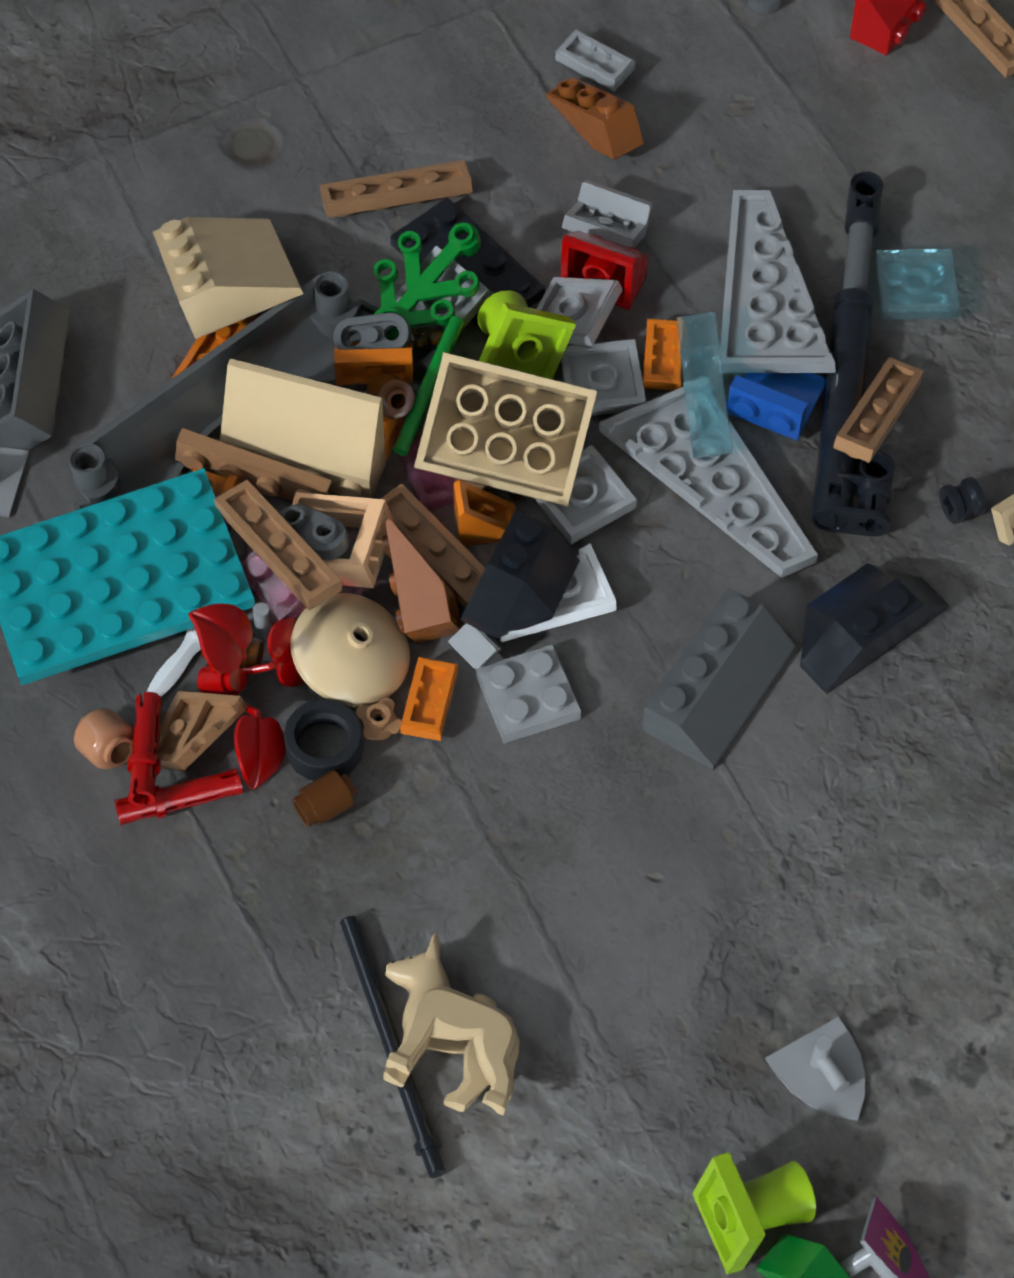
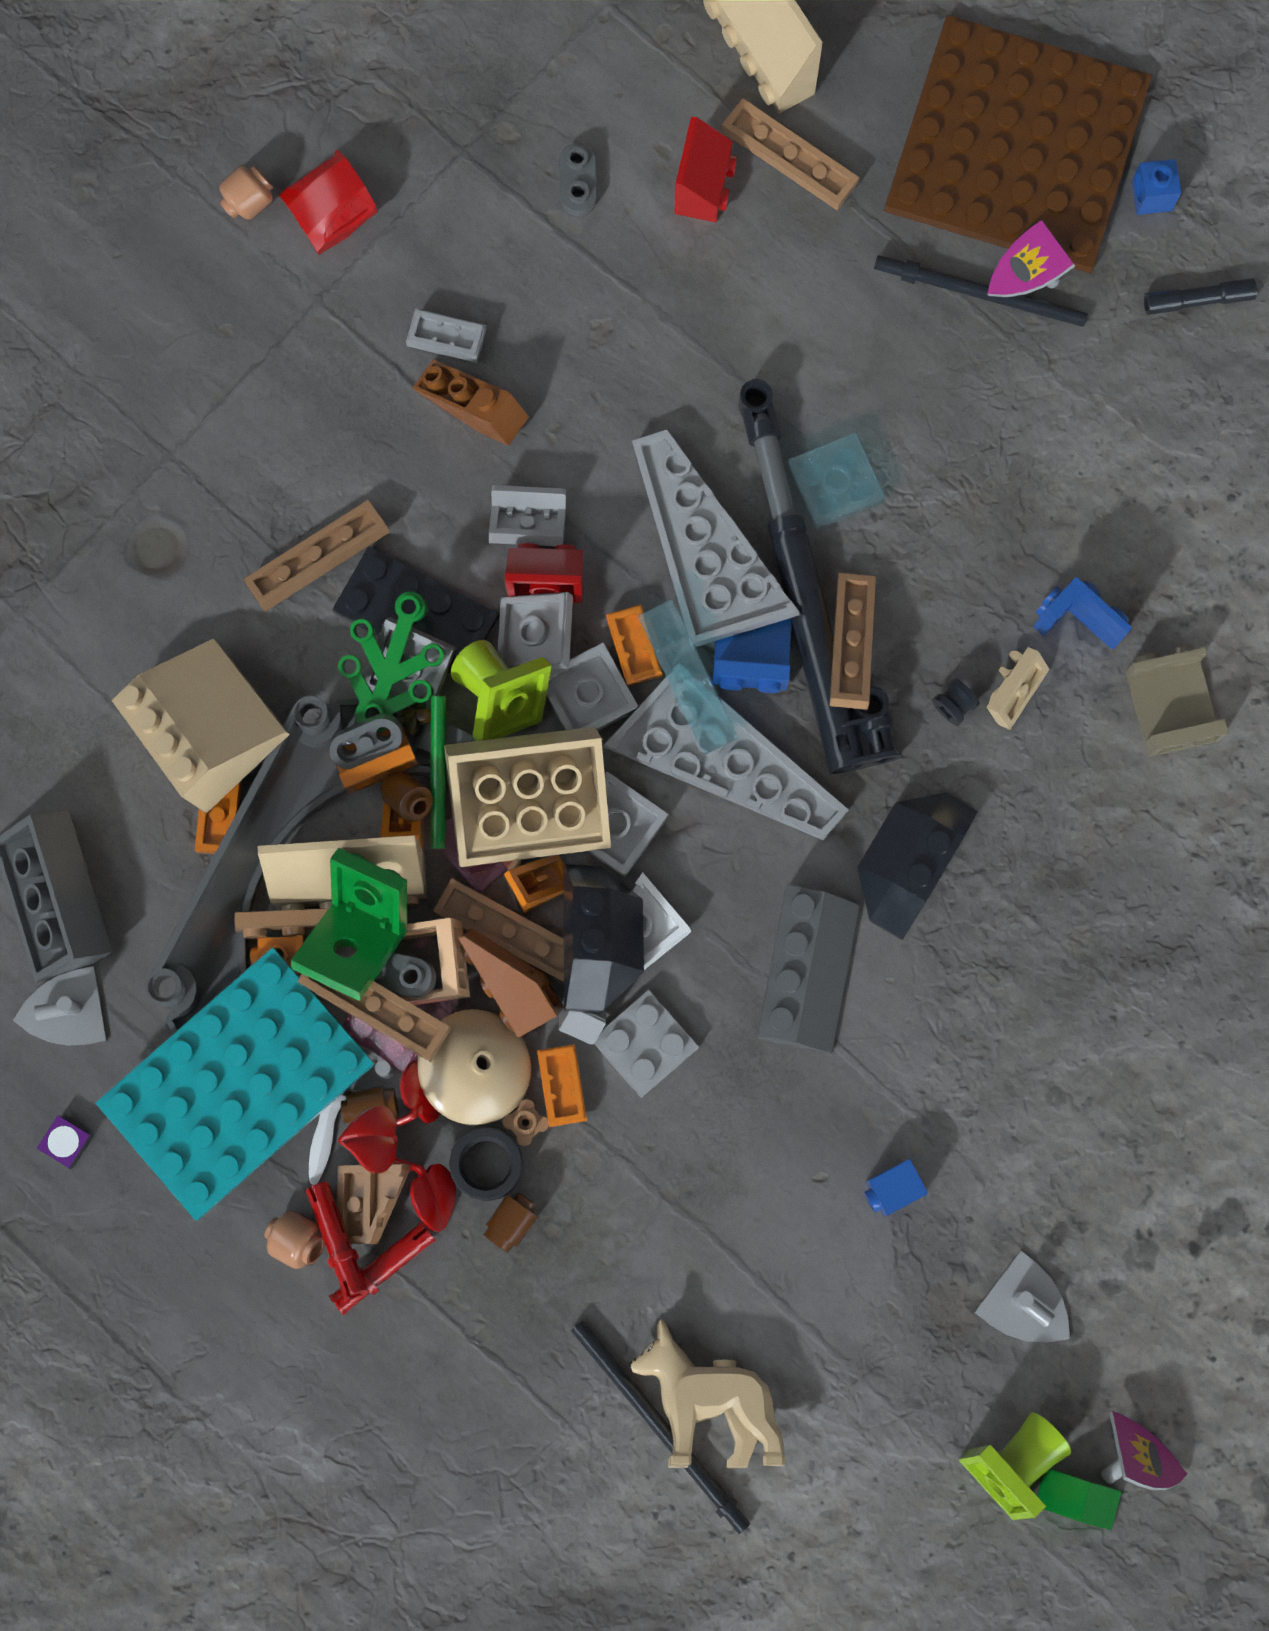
camera: 20 degrees left, 20 degrees up
none -> green bracket [291,848,407,1001]
none -> blue brick [864,1159,928,1216]

